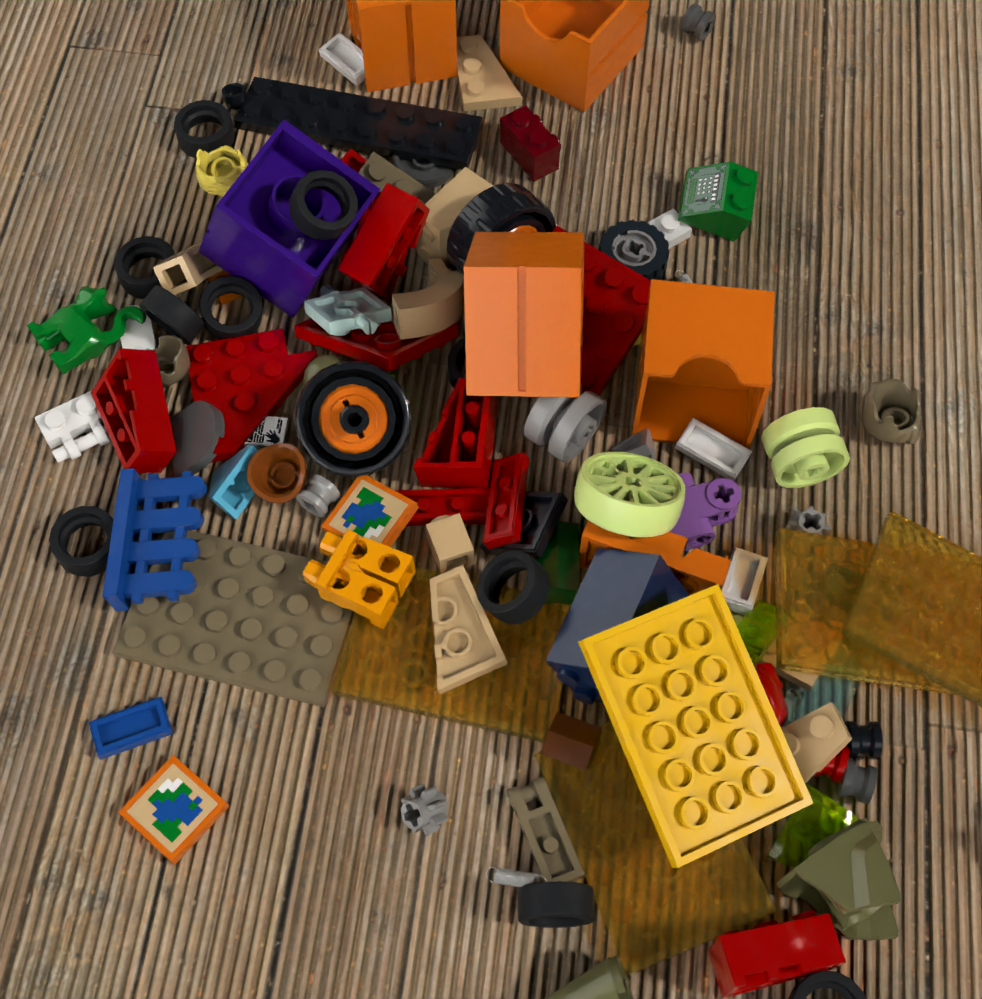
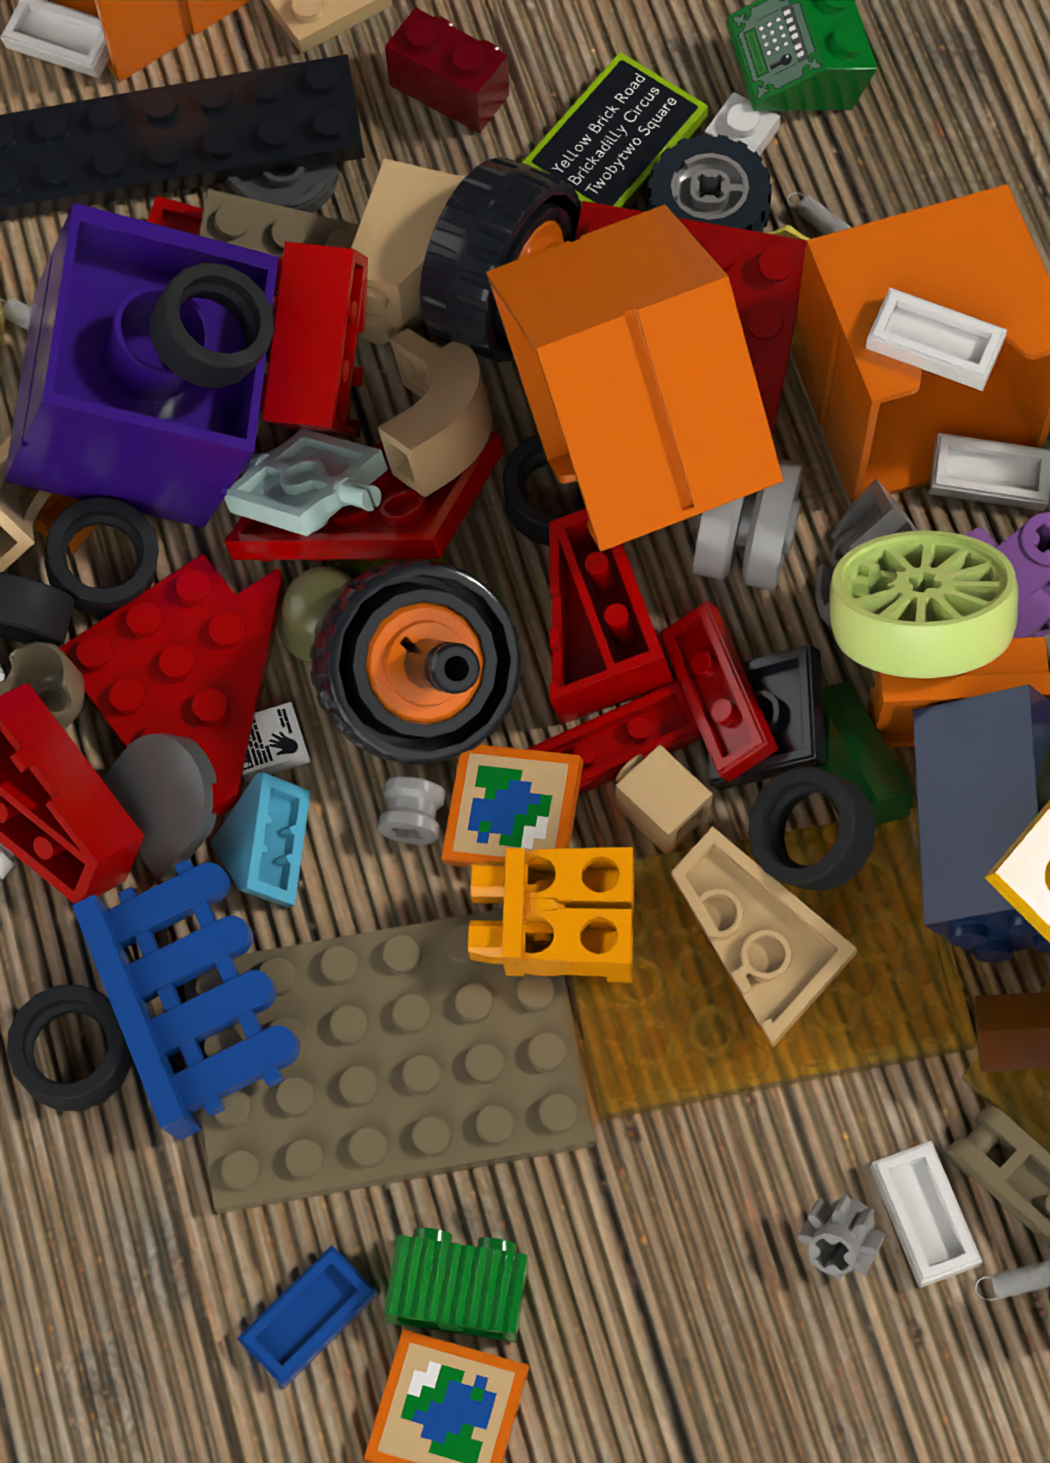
camera: 20 degrees left, 5 degrees up
dark orange helmet [247,443,307,504] -> none
none -> green brick [384,1227,528,1343]
none -> black tile [522,52,709,209]
none -> white tile [866,288,1007,391]
none -> white tile [870,1141,982,1288]

